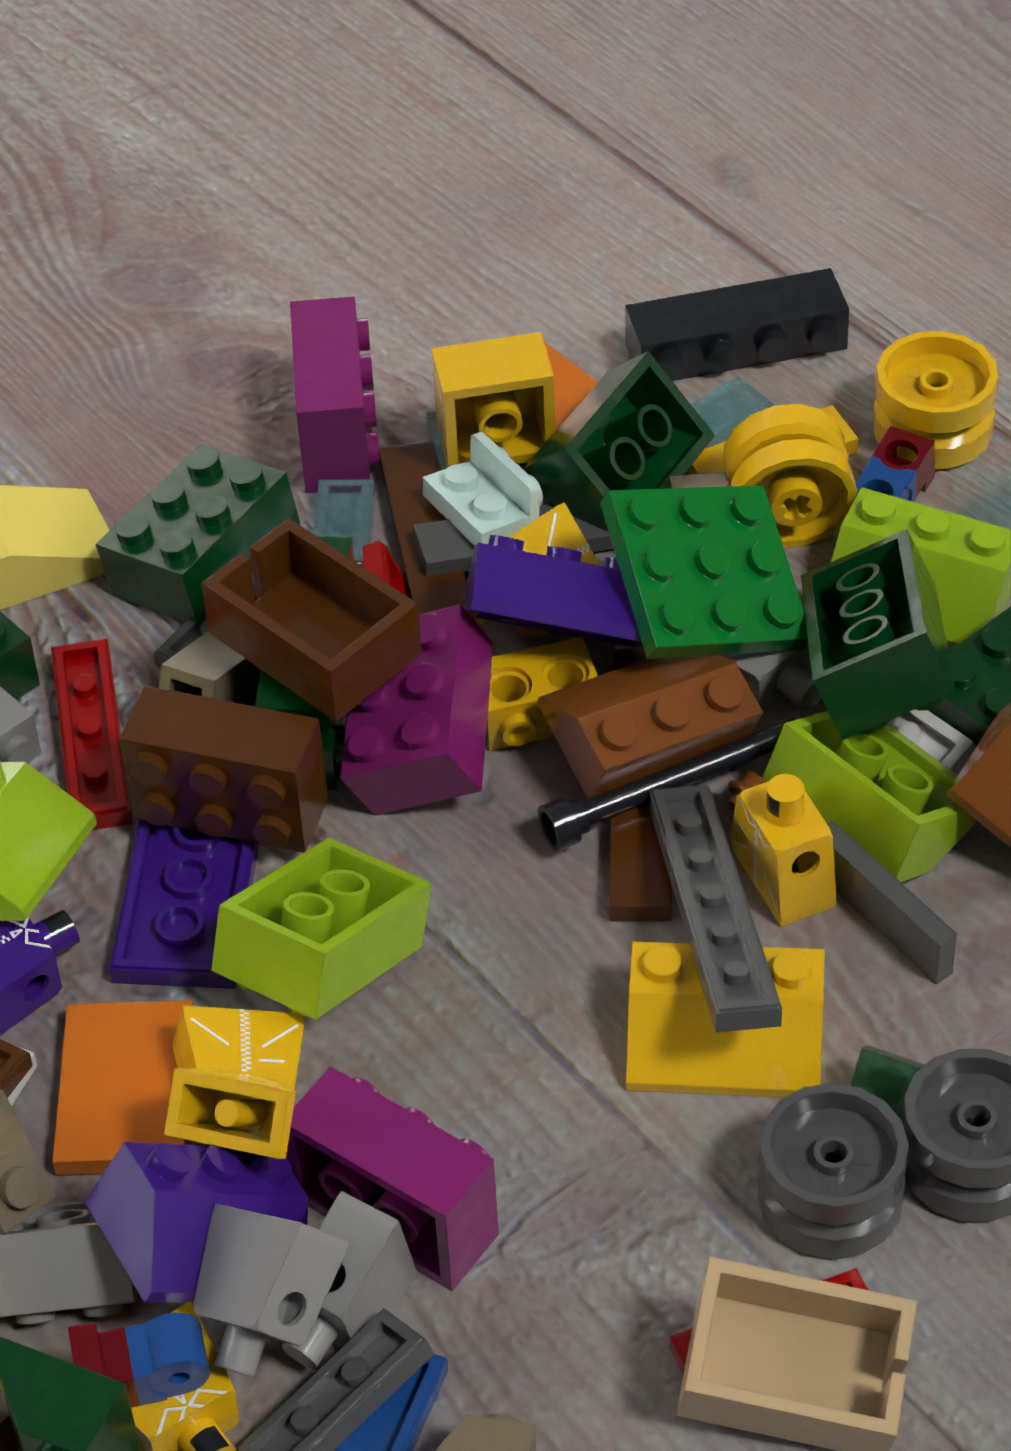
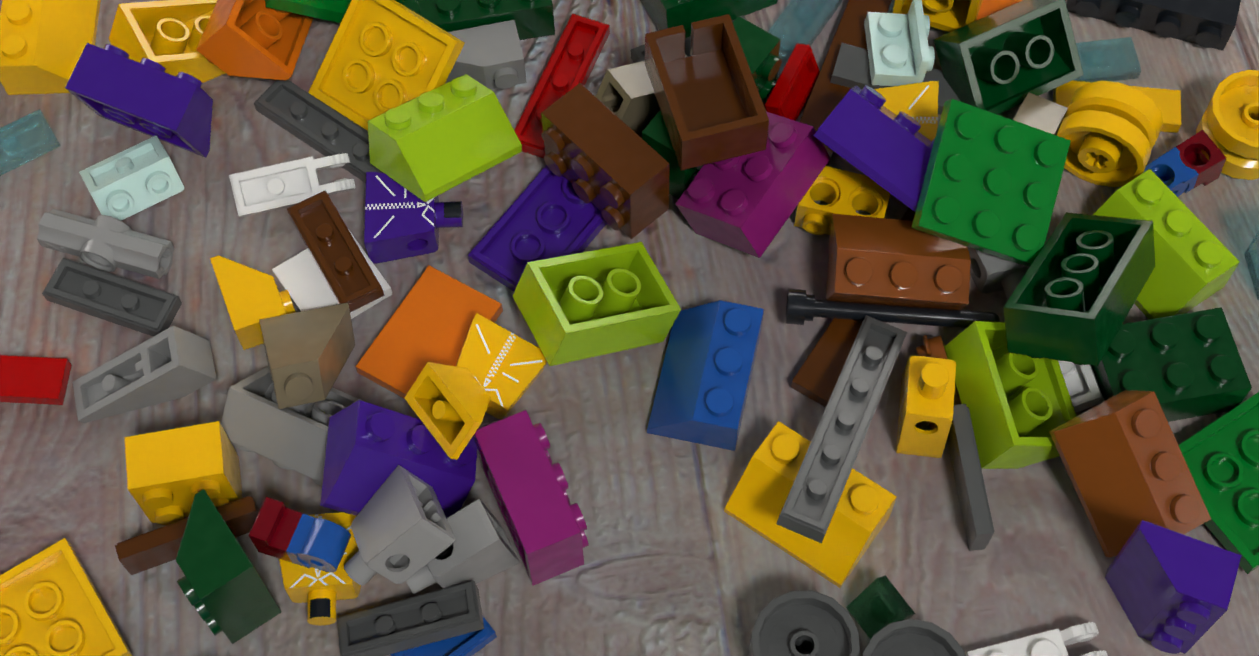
camera: 30 degrees right, 15 degrees up
none -> blue slope [647,300,764,451]

